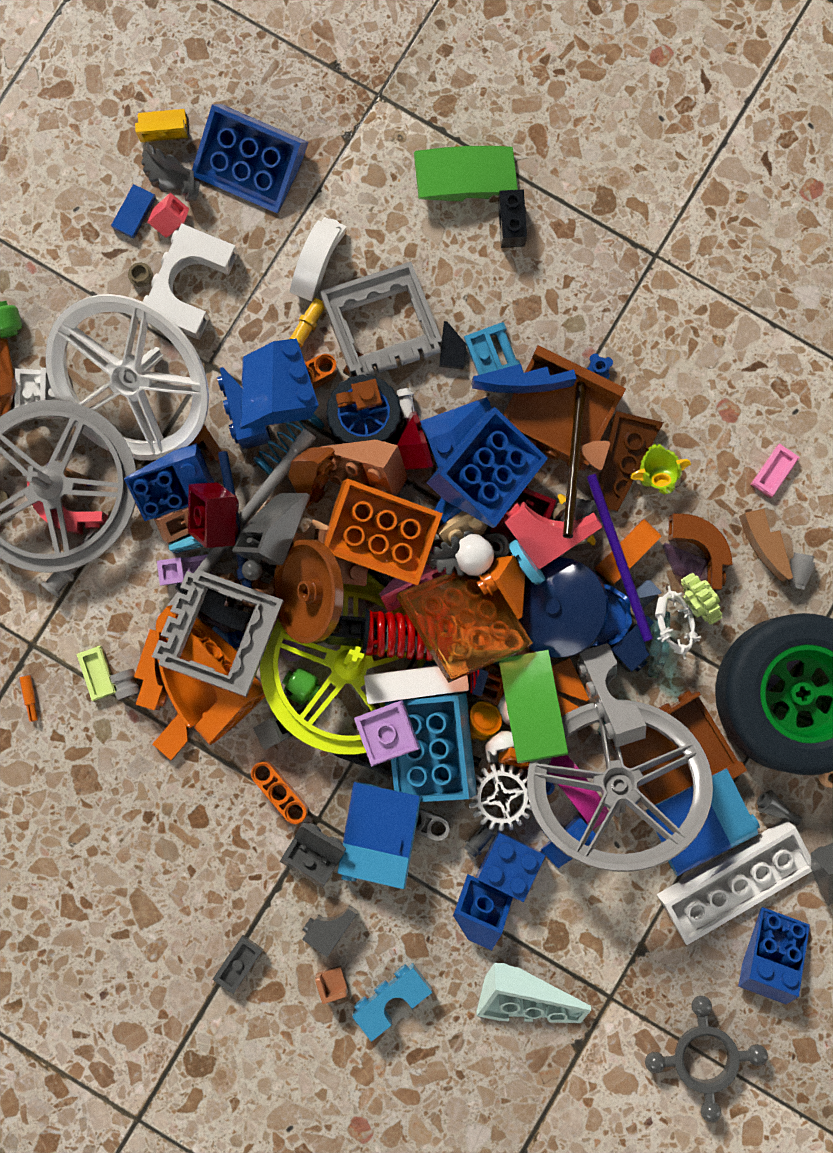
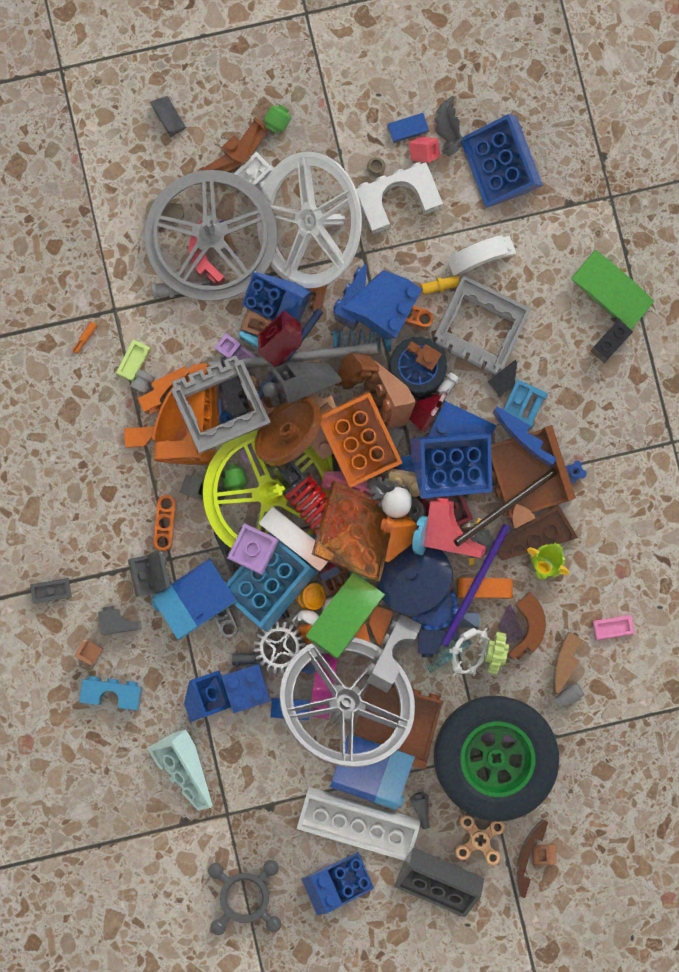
camera: 50 degrees right, 0 degrees up
yellow panel [135,109,188,142] -> none

